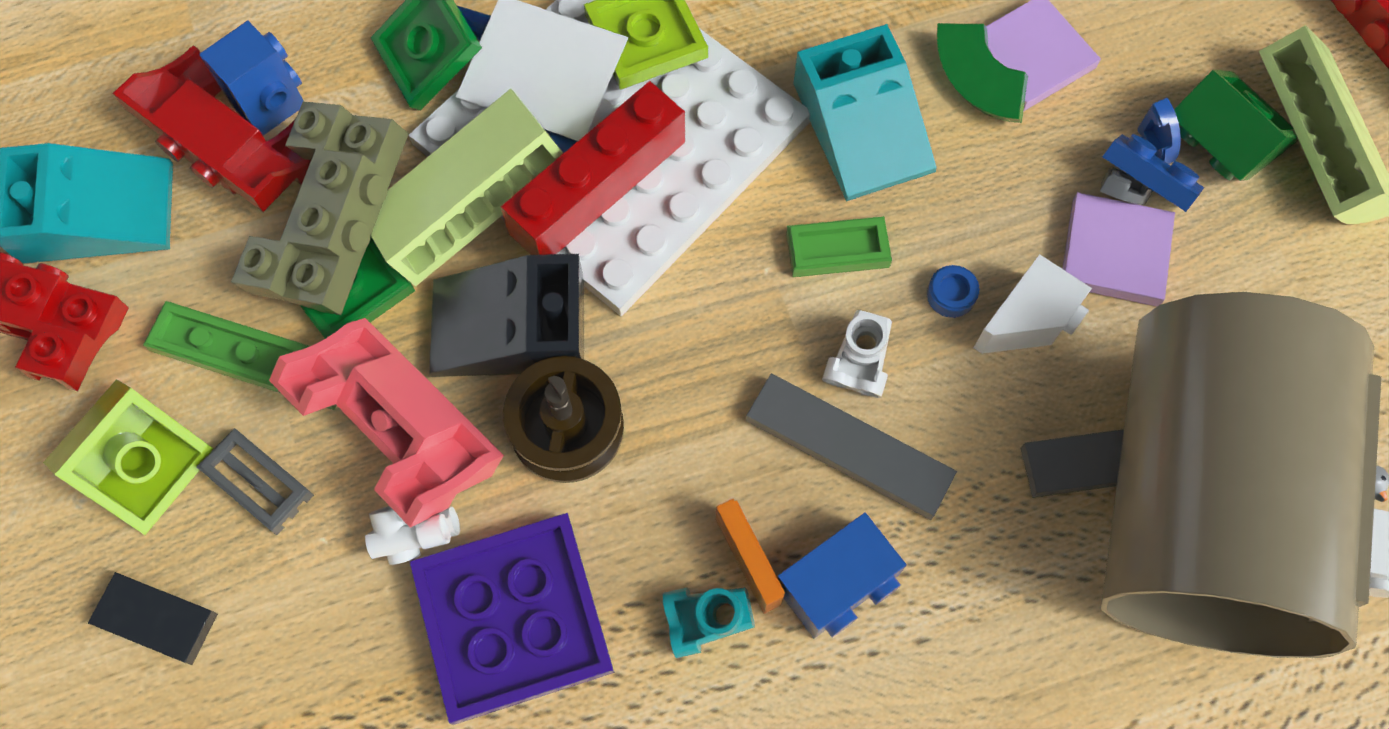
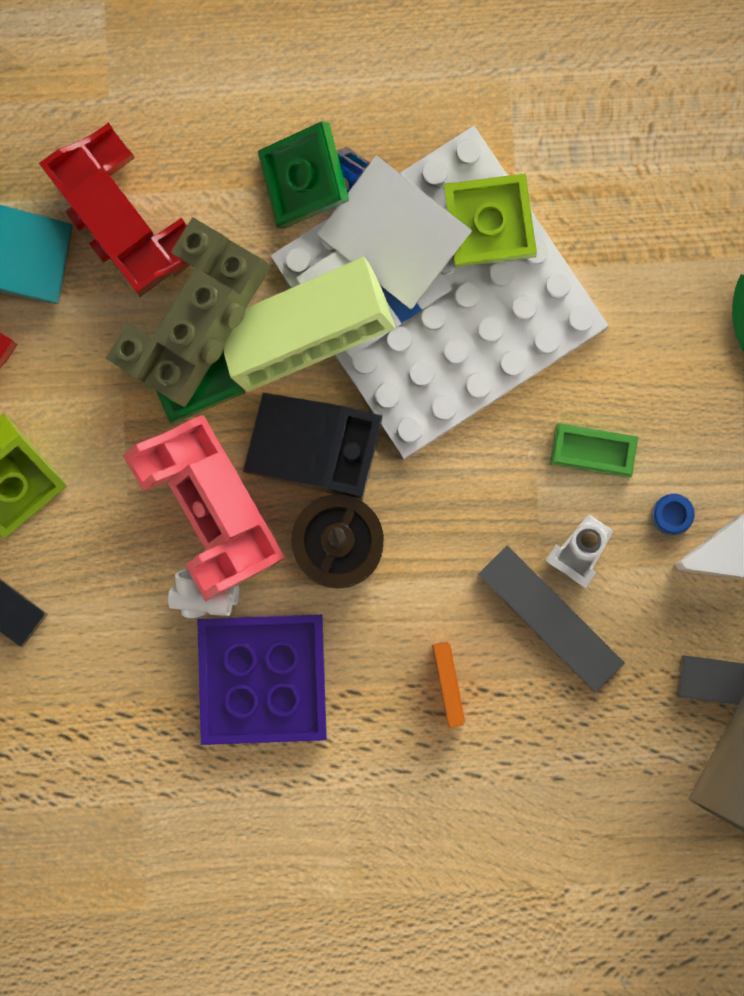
camera: 15 degrees right, 15 degrees up
bright green tile [143,301,337,410] -> none
dark grey tile [197,428,314,535] -> none
blue brick [199,20,304,136] -> none
red brick [500,81,685,255] -> none
teal plate [663,587,755,658] -> none
blue brick [777,512,907,639] -> none
slope [793,24,937,202] -> none

